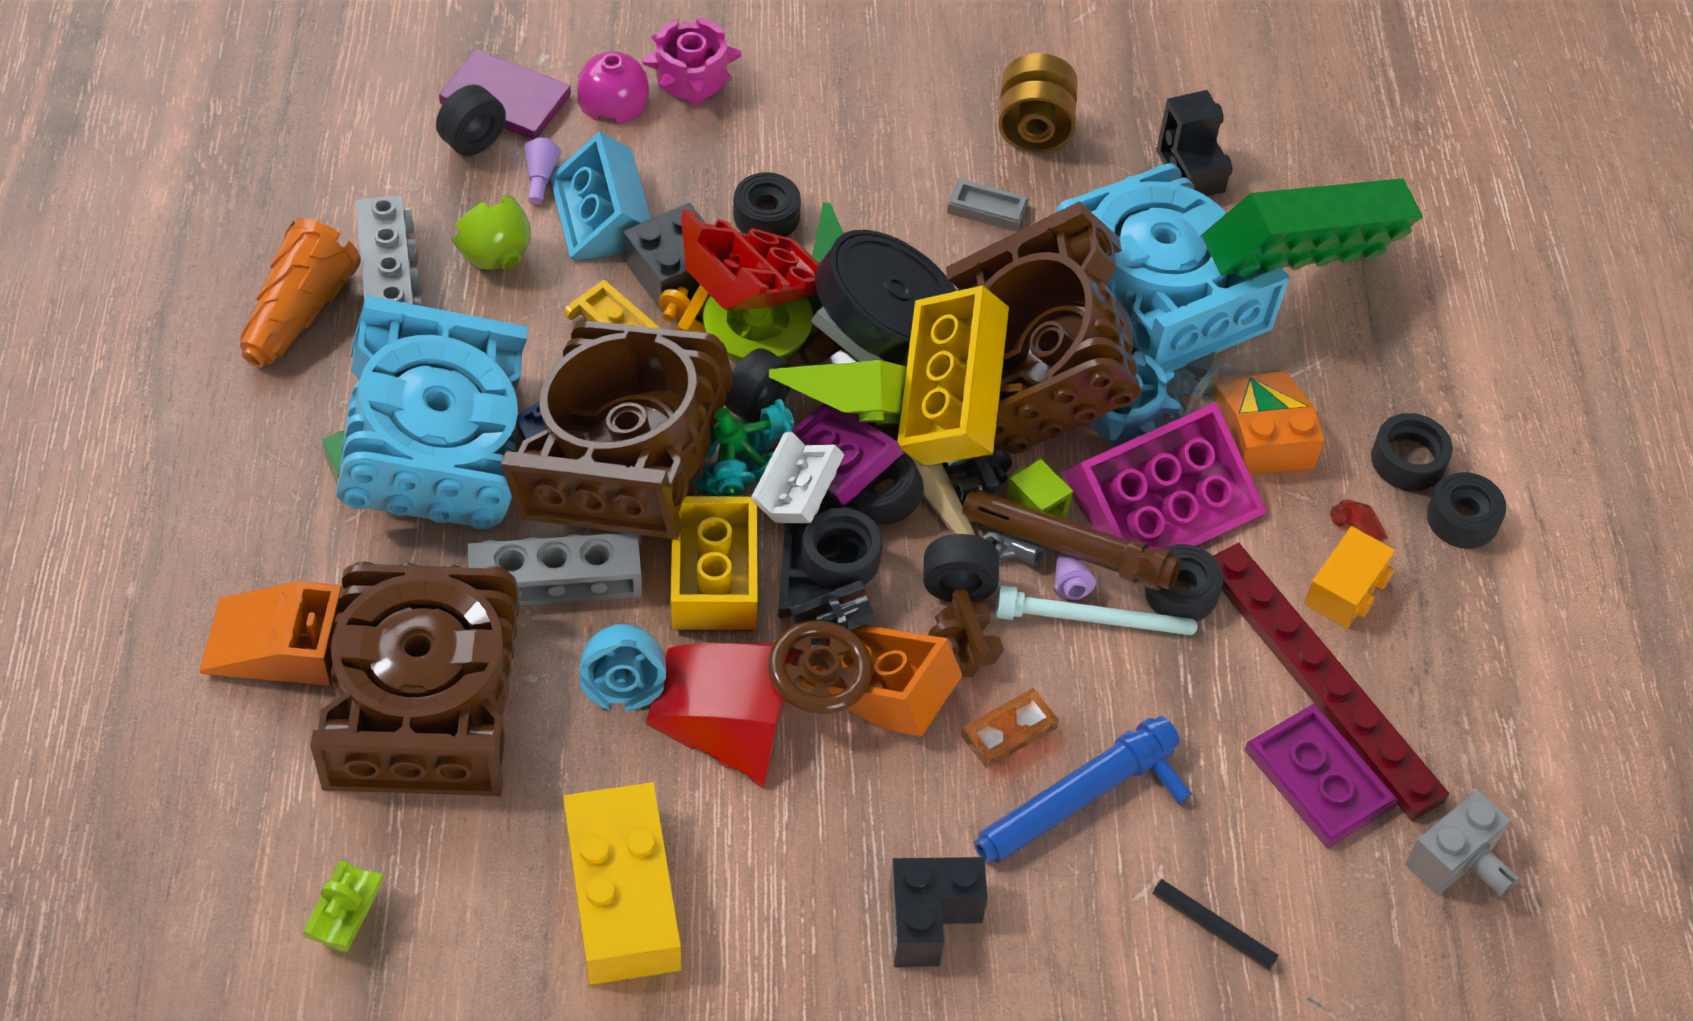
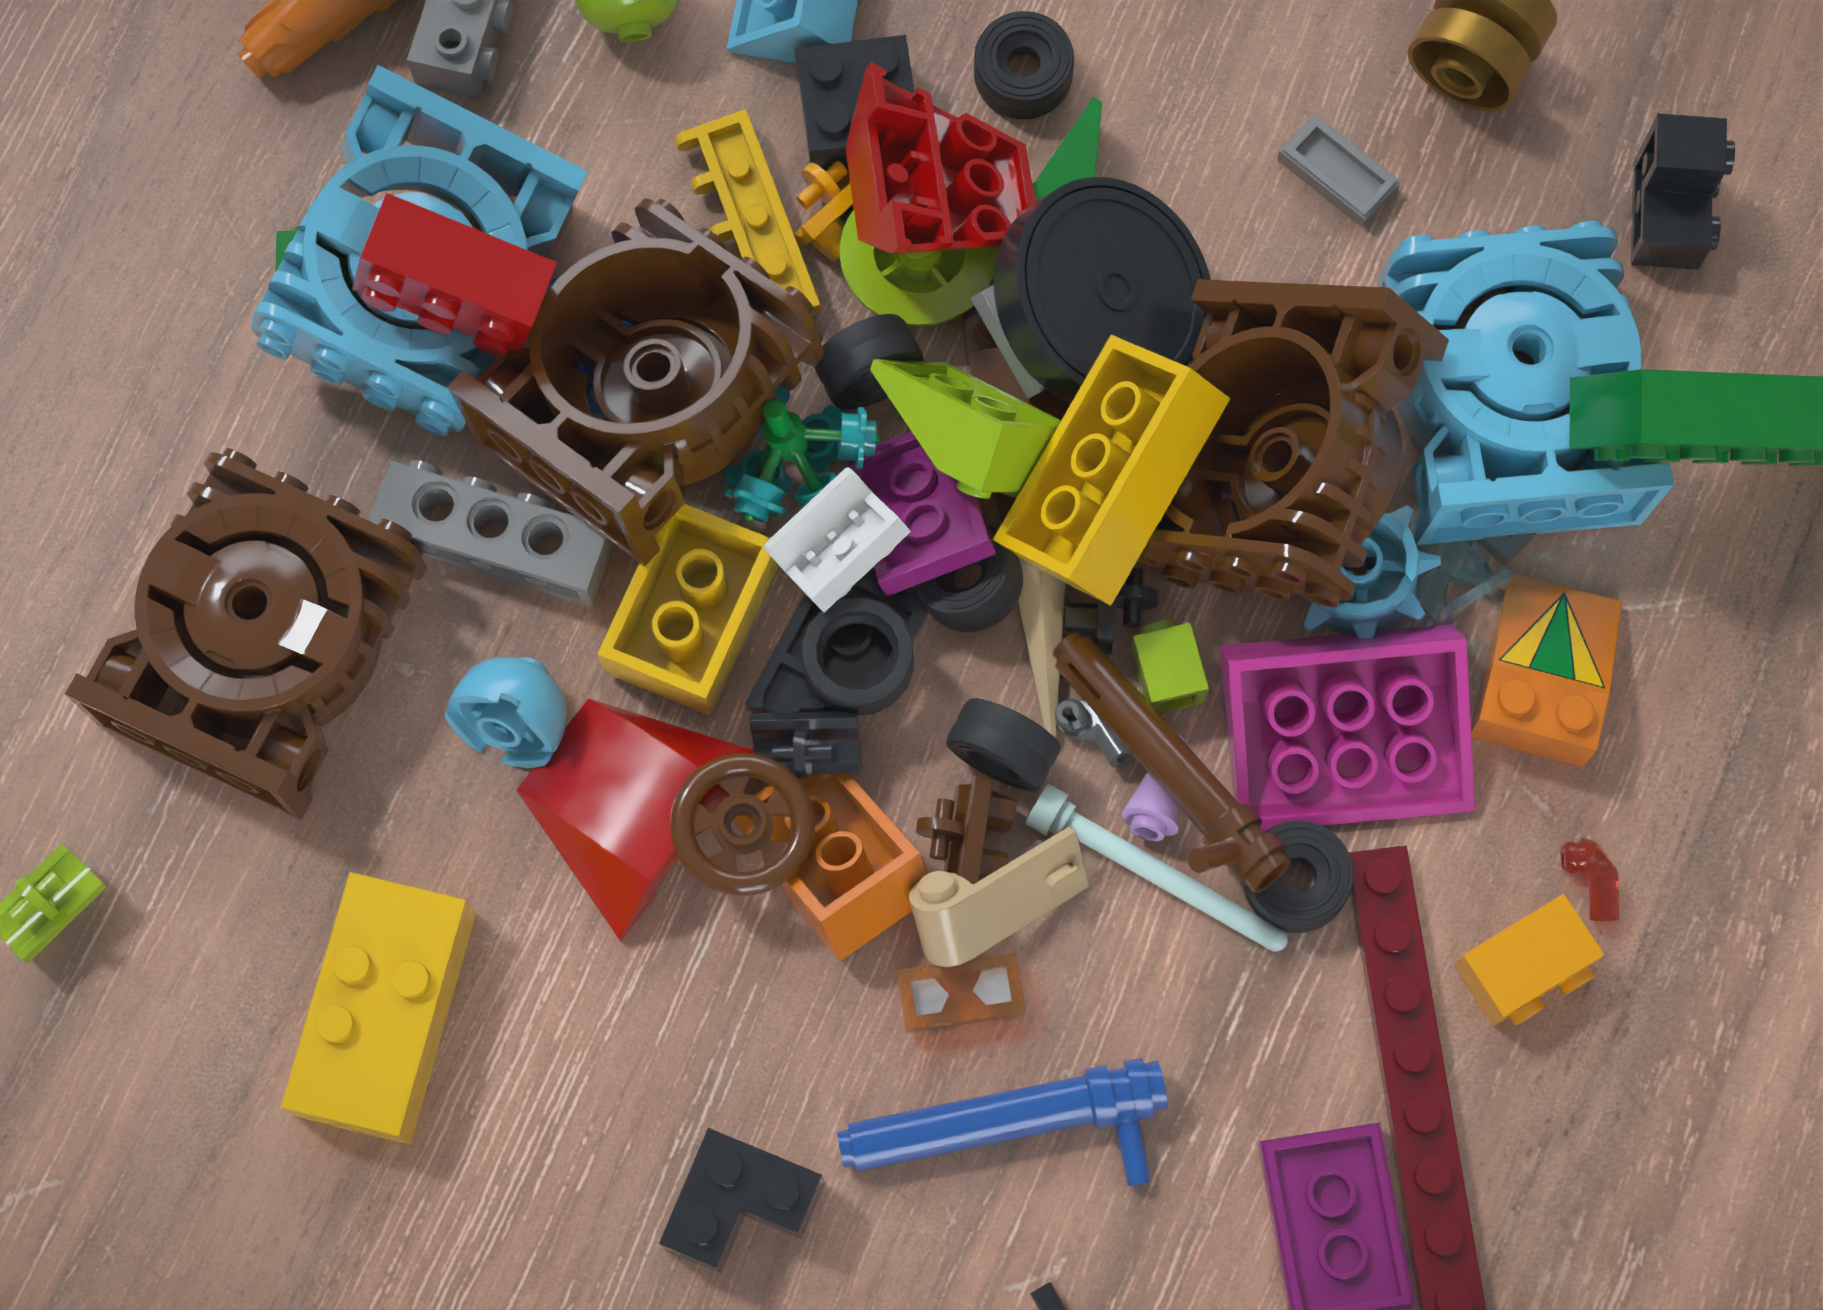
camera: 30 degrees right, 20 degrees up
orange slope [199,581,342,686] -> none
black tyre [1371,413,1453,490] -> none
black tyre [1427,472,1506,549] -> none
none -> red brick [352,192,557,357]
none -> tan door [909,827,1089,967]

